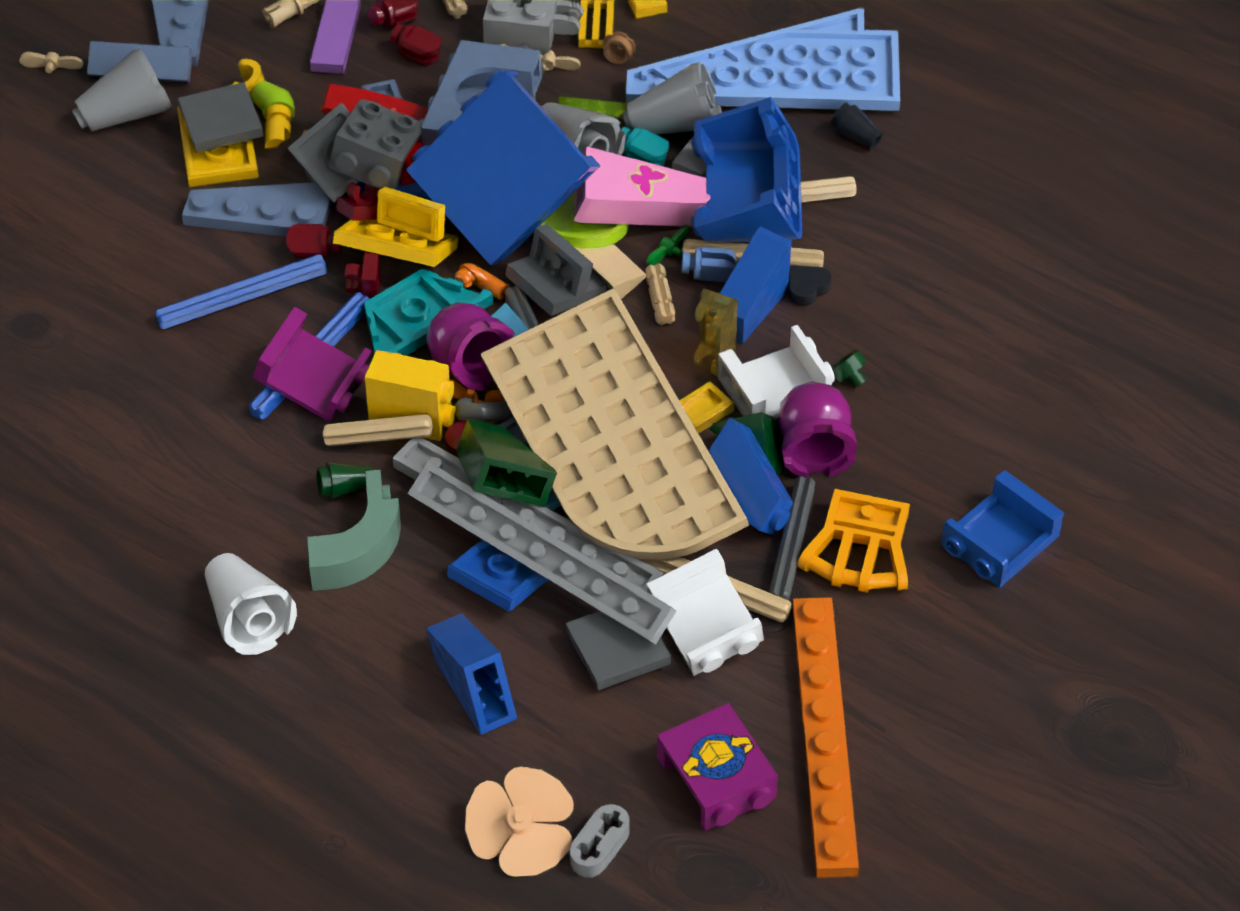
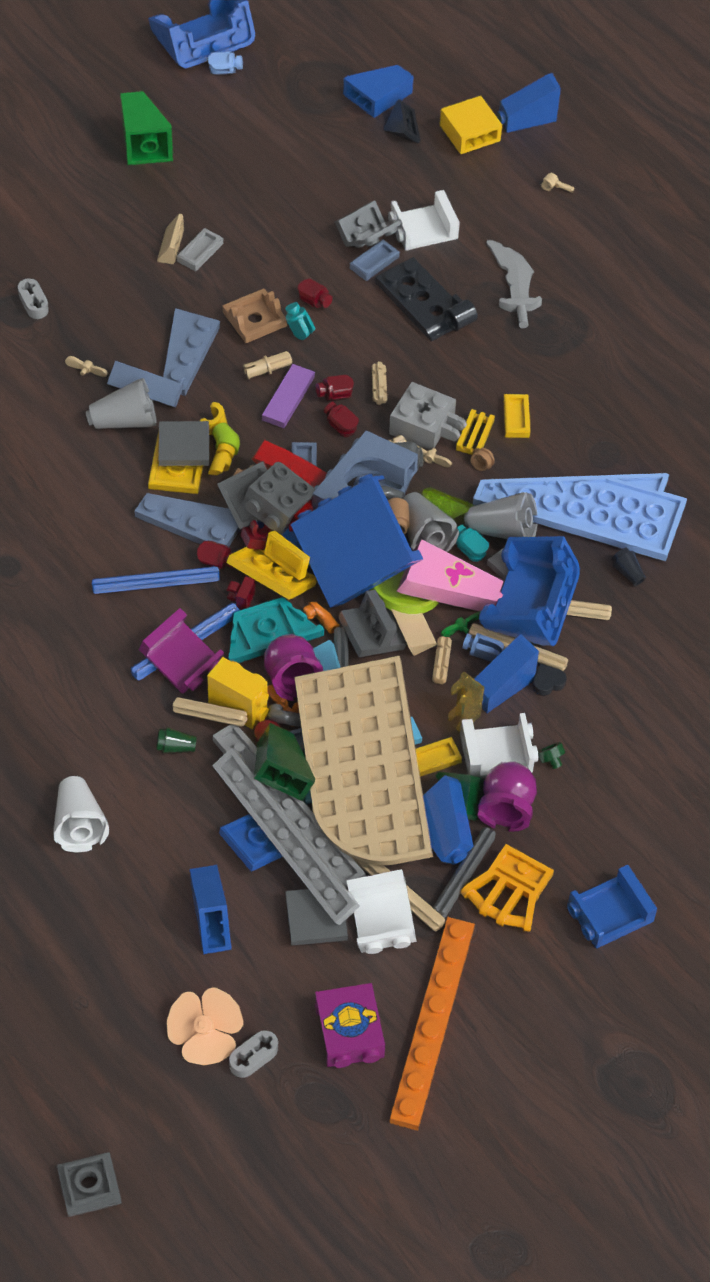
camera: 15 degrees right, 5 degrees up
sand green arch [308,470,401,591] -> none

